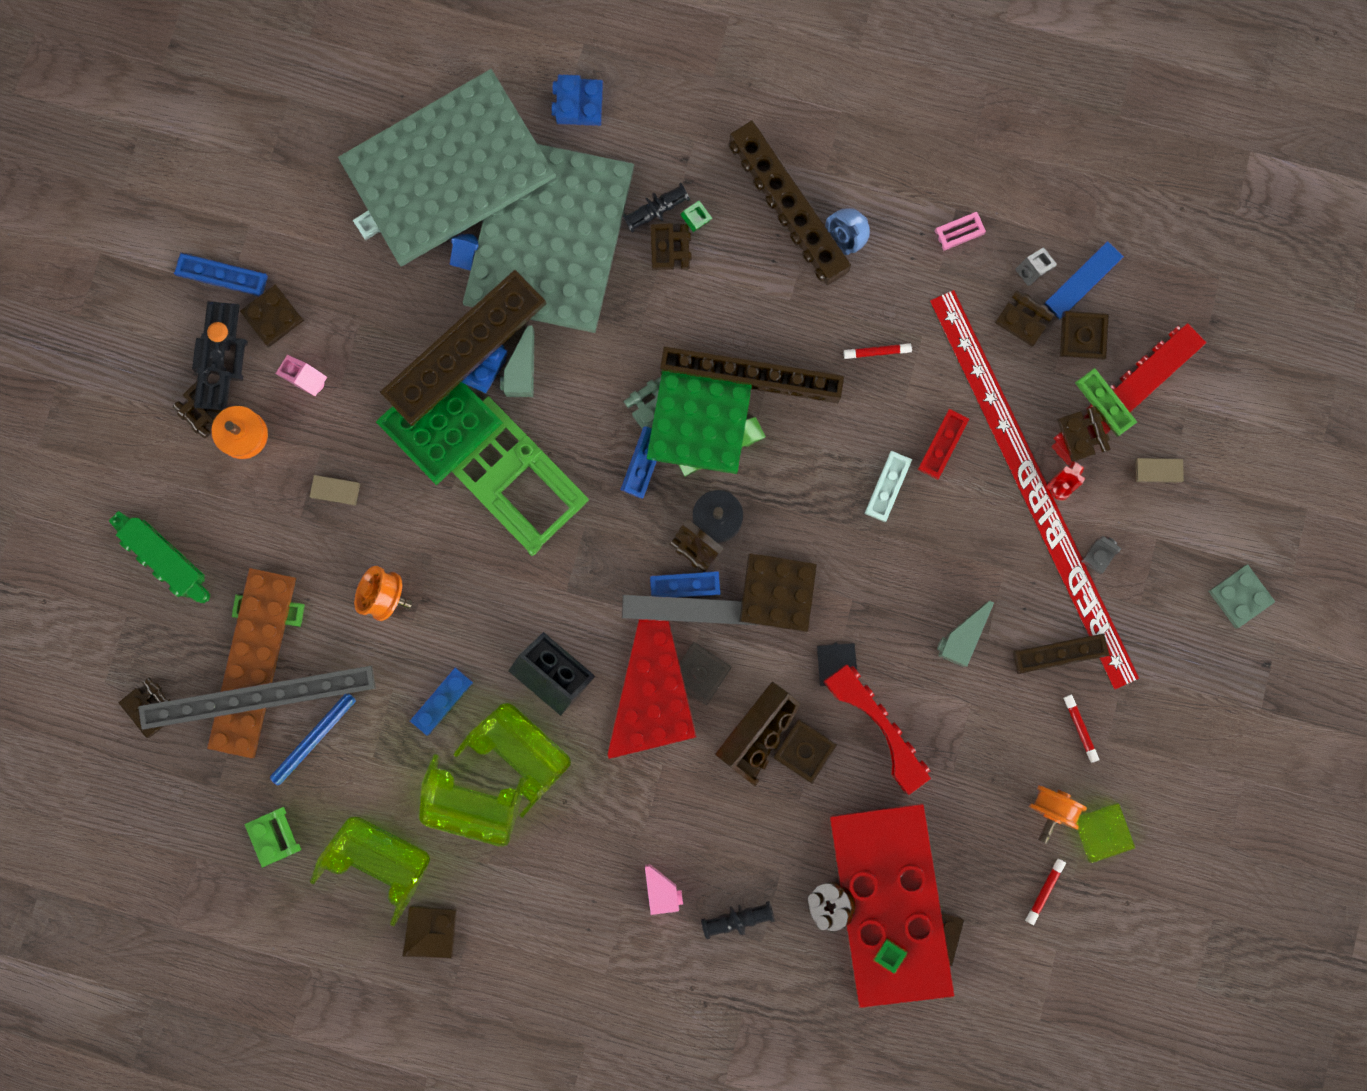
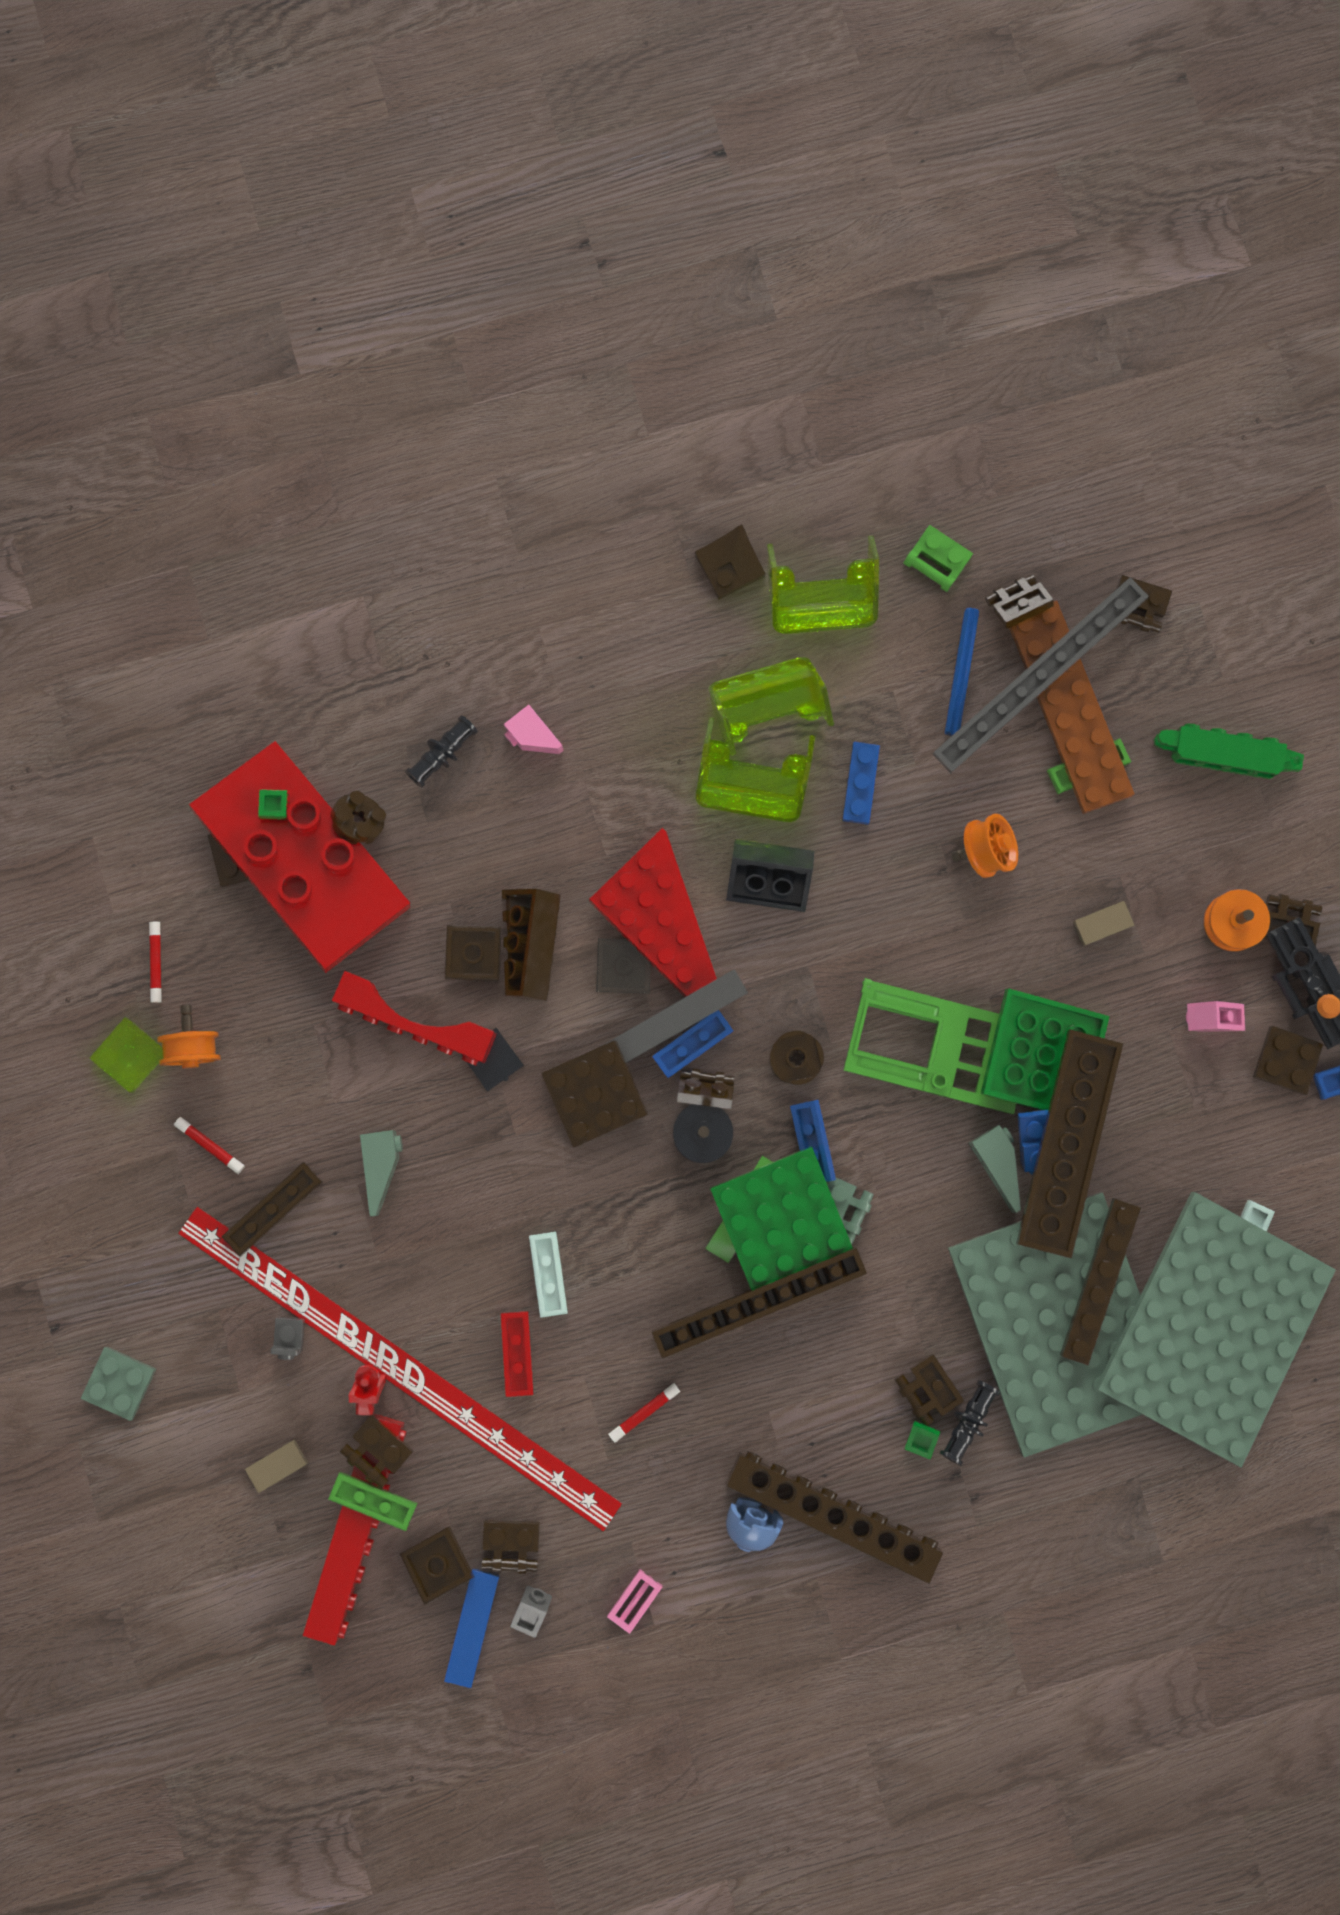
camera: 145 degrees right, 0 degrees up
blue tile [450,234,479,271] -> none
blue plate [552,75,603,126] -> none
none -> dark brown plate [769,1031,824,1085]
none -> plate [985,574,1054,629]
none -> dark brown plate [1060,1198,1141,1365]

